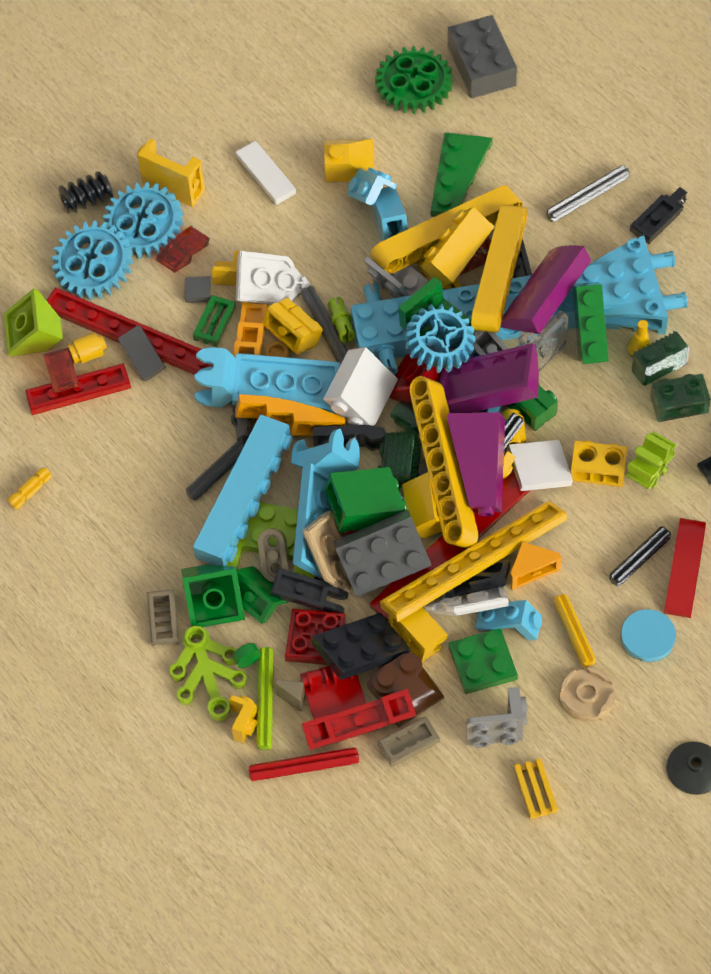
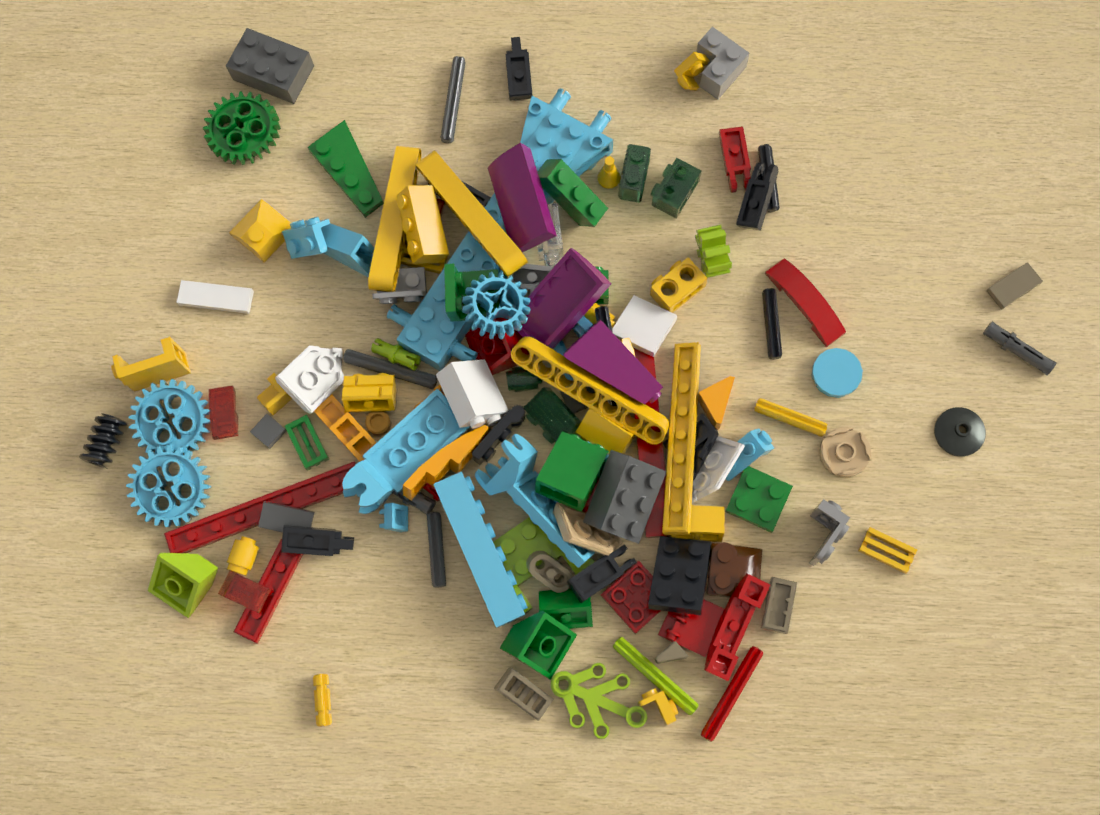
camera: 45 degrees left, 15 degrees up
green tile [233,643,261,668] -> none
none -> black hinge [281,525,354,556]
none -> medium azure tile [379,503,408,532]

